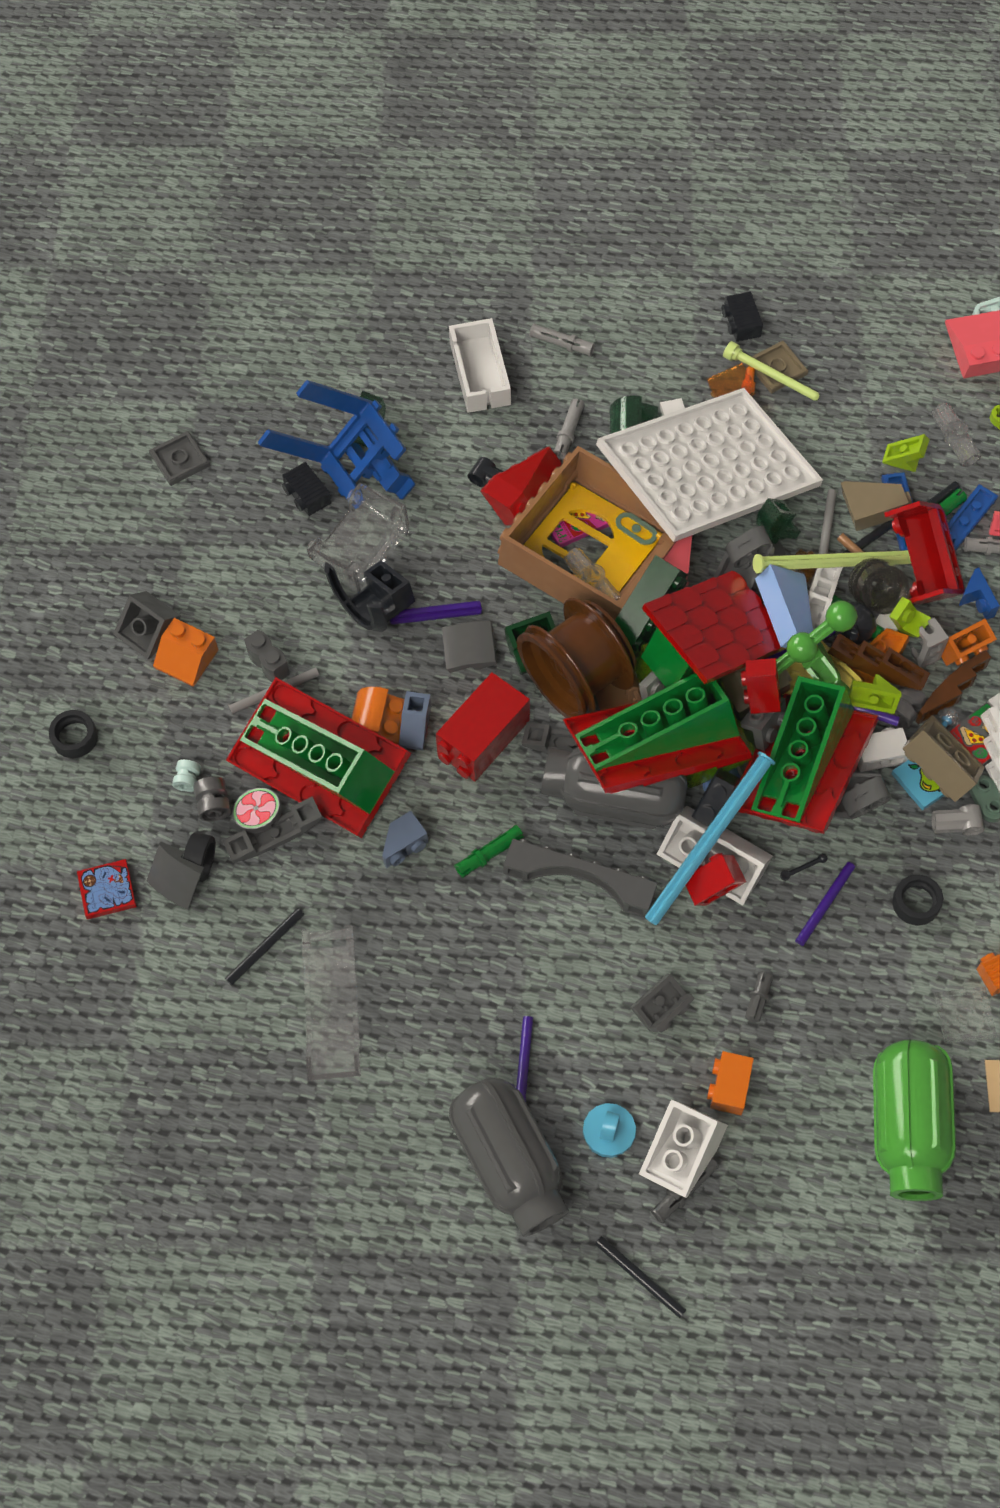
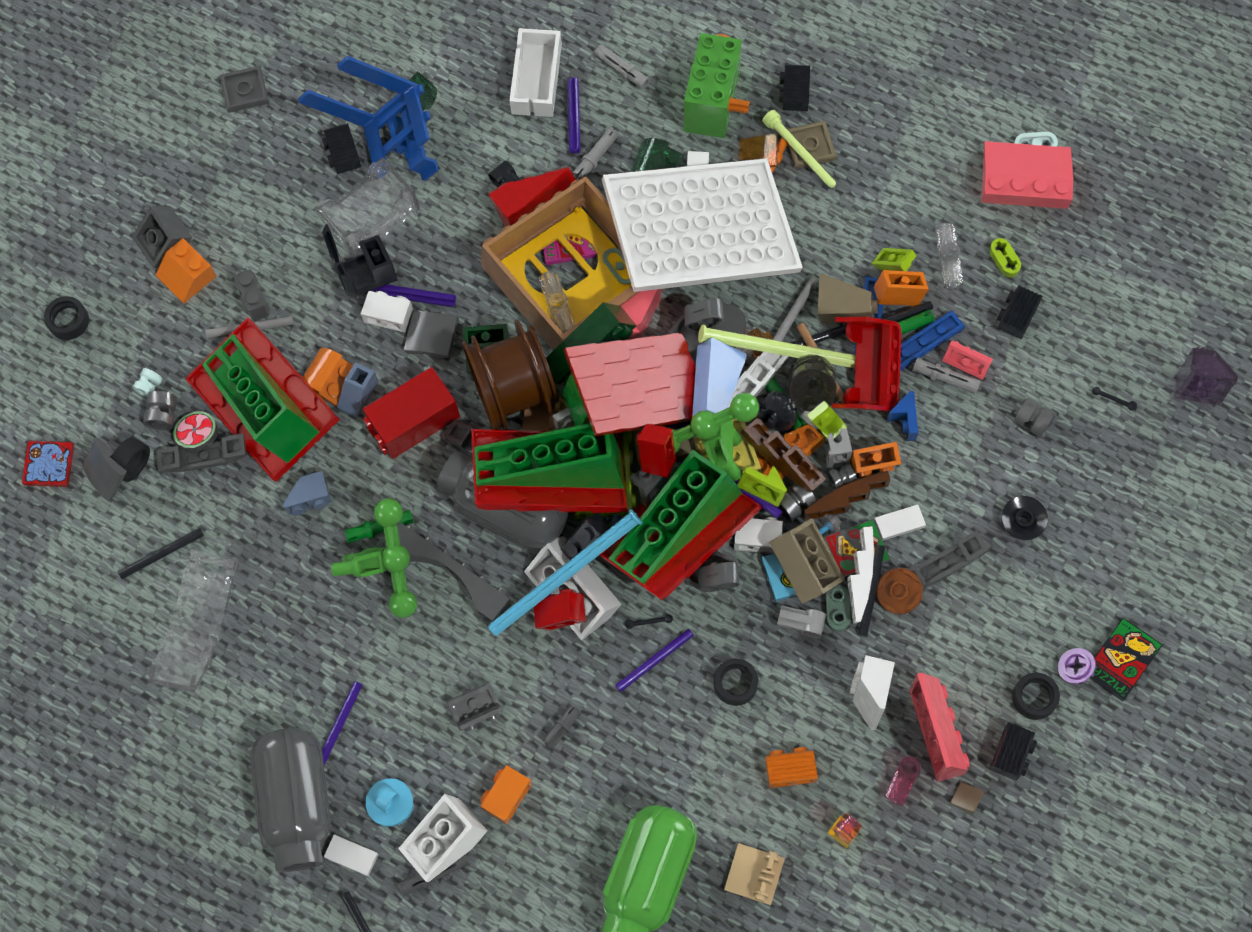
camera: 20 degrees right, 5 degrees up
clear green brick [756,498,801,544] -> none
none -> white tile [324,835,379,877]
none -> bright green connector [331,498,417,618]
none -> white brick [361,291,413,333]
none -> dark purple axle [567,77,581,154]
none -> bright green piece [684,33,750,138]
none -> dark grey wheel [827,463,857,490]
none -> orange brick [874,270,928,306]

